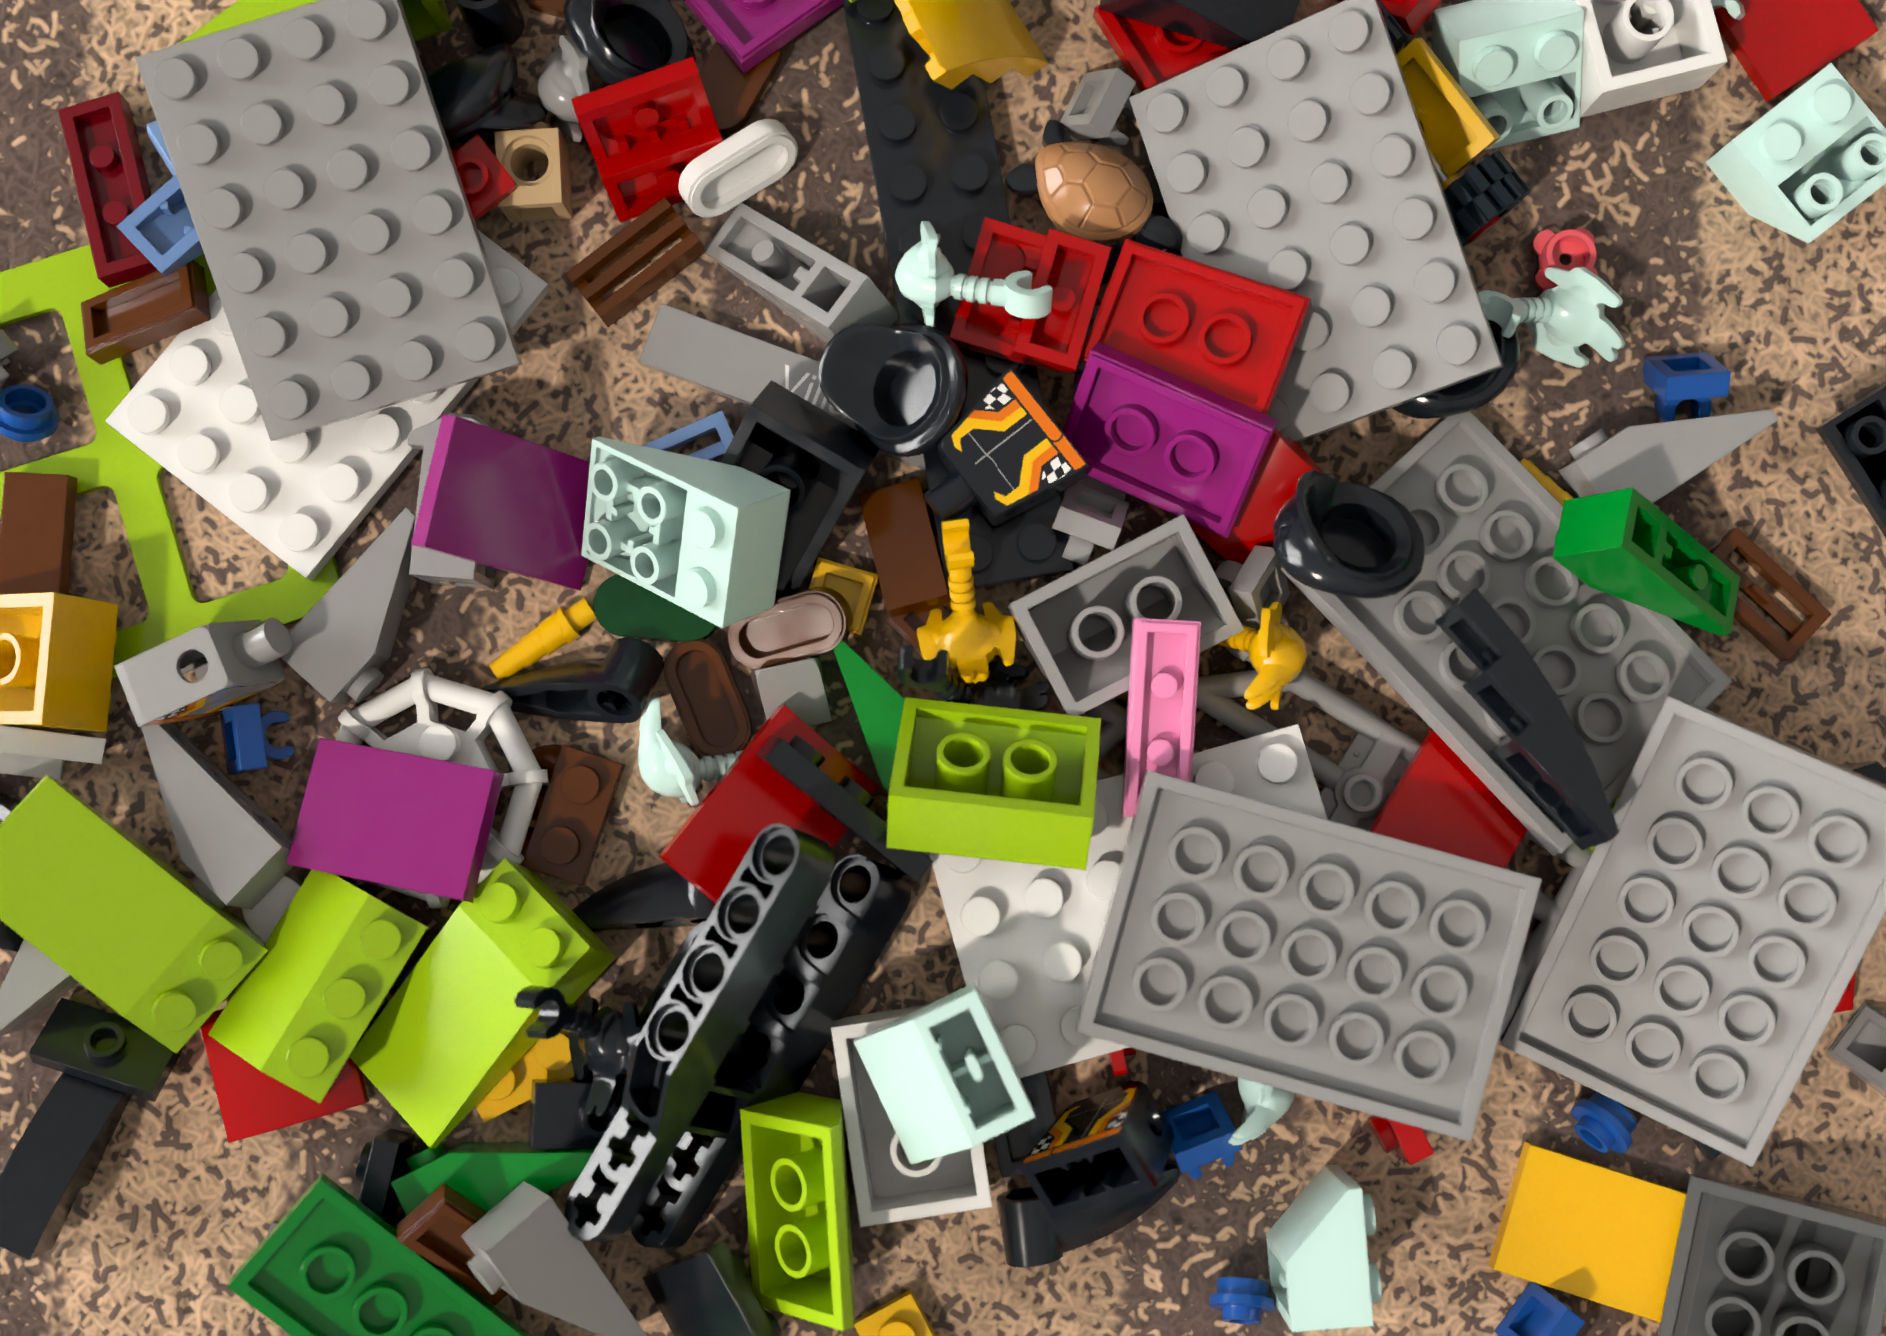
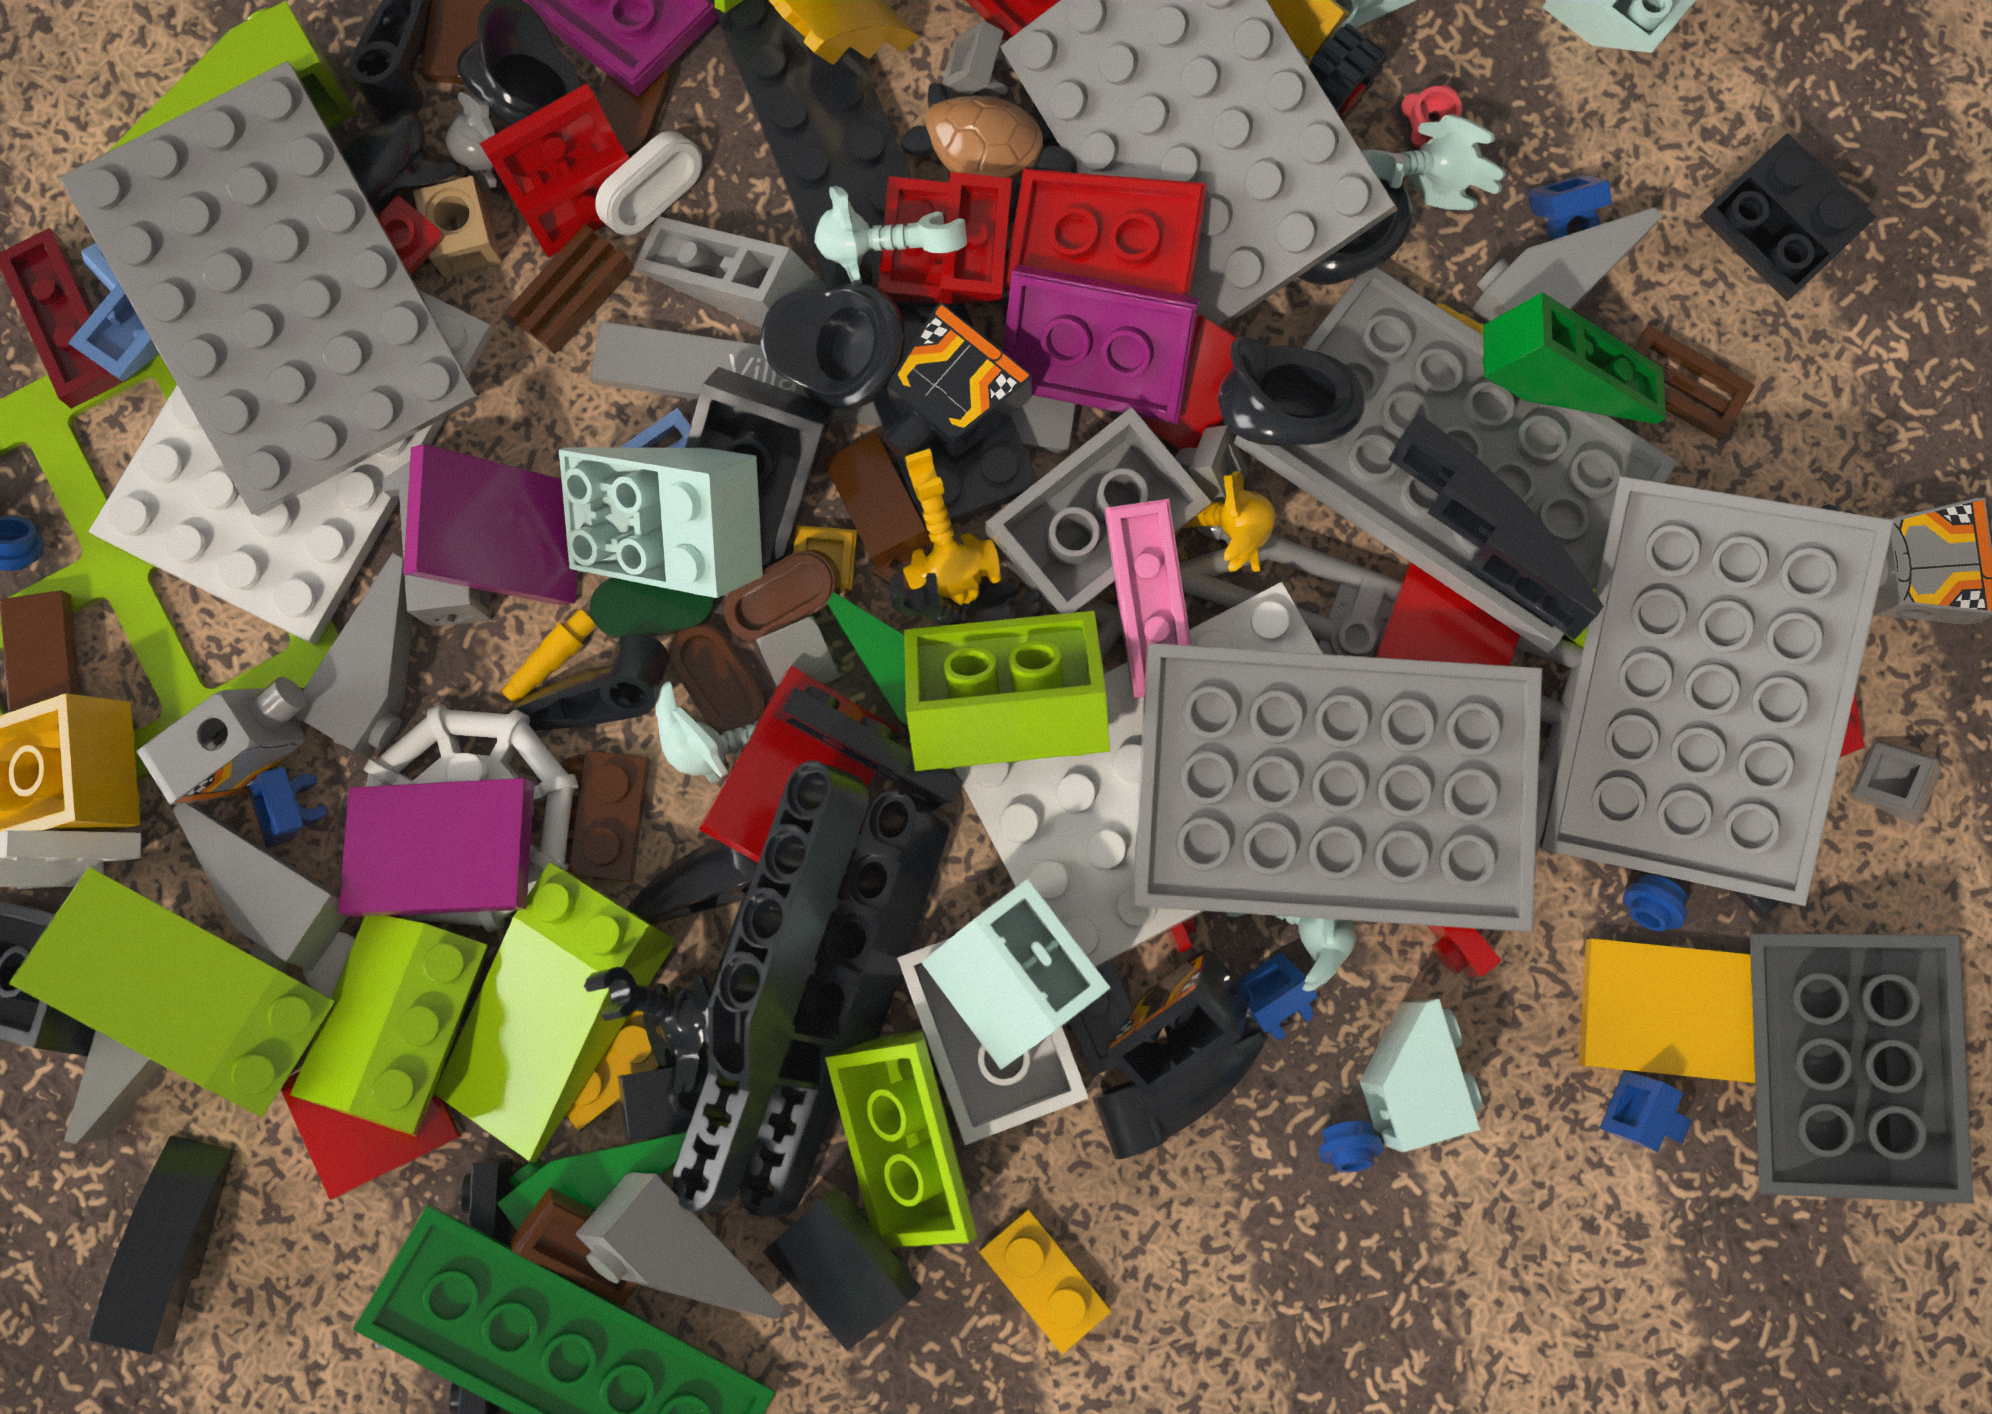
camera: 15 degrees left, 5 degrees down
black plate [28,997,184,1102] -> none
reddish brown tile [81,259,211,365] -> none
light grey tile [1052,483,1129,565] -> none

